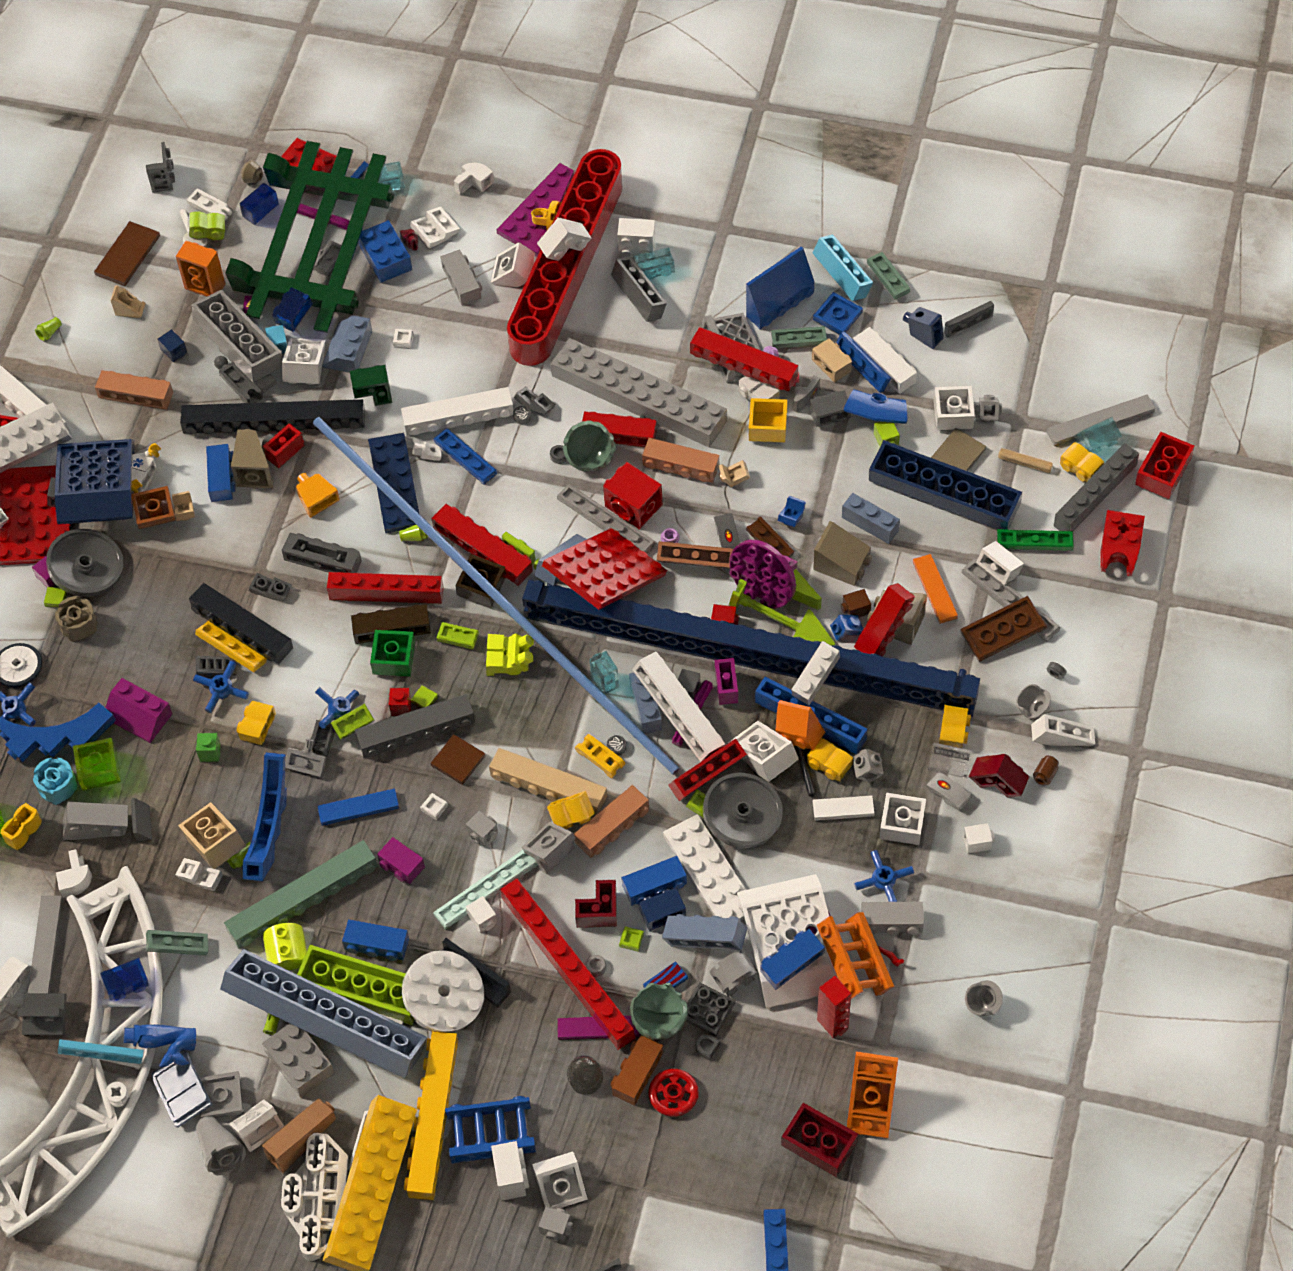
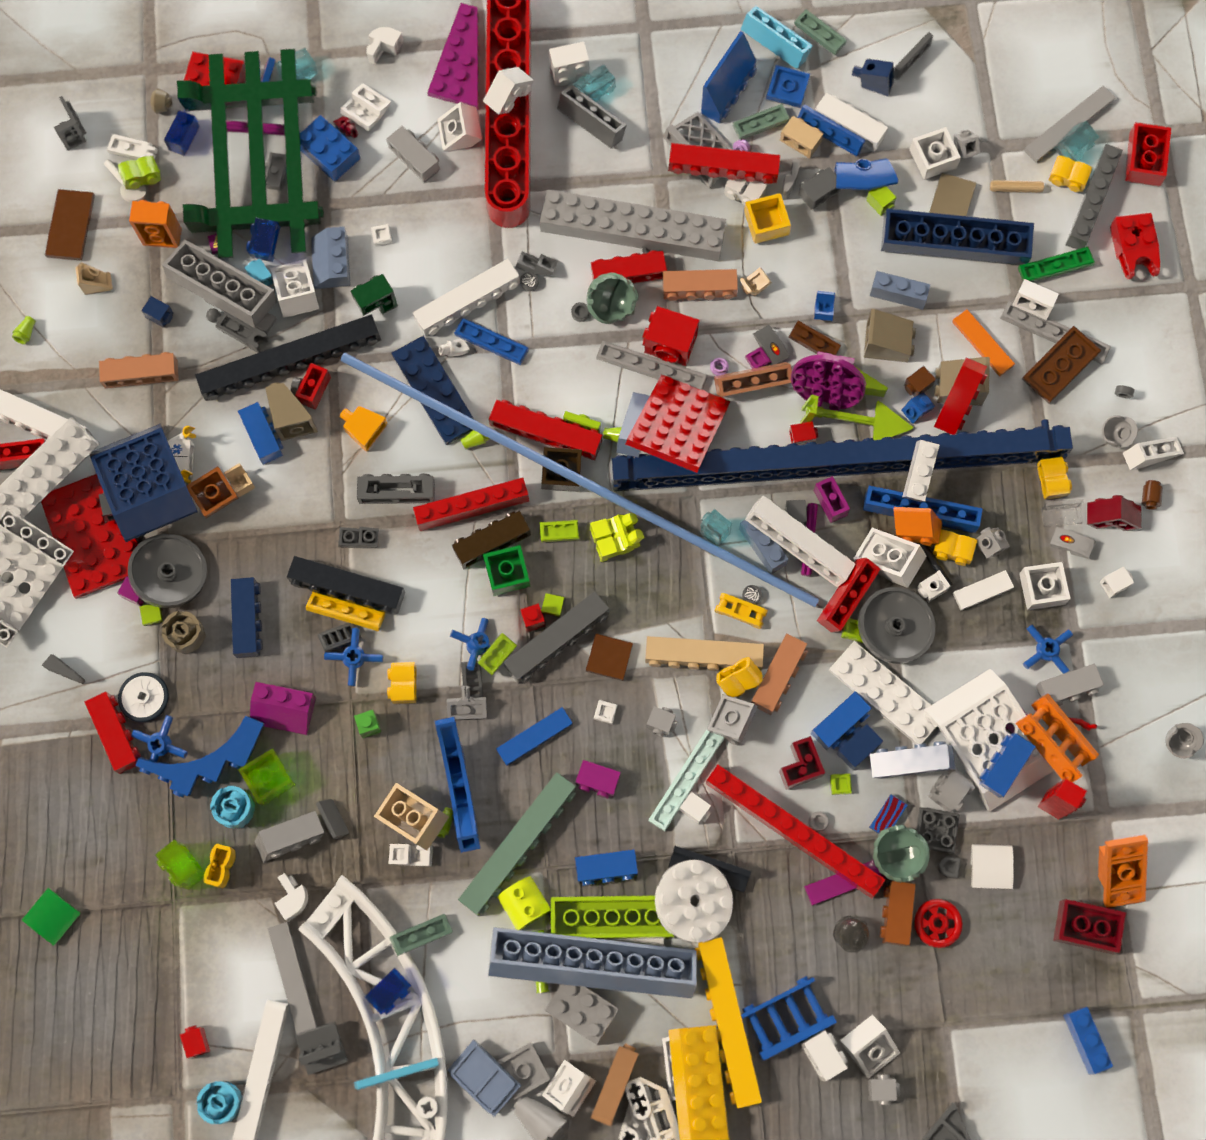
camera: 20 degrees left, 15 degrees up
blue piece [124,1024,196,1067] -> none
yellow tile [531,201,561,230] -> none
none -> dark blue brick [231,577,263,658]
none -> magenta tile [745,347,771,369]
none -> white brick [918,570,950,603]
none -> white slope [971,844,1013,889]

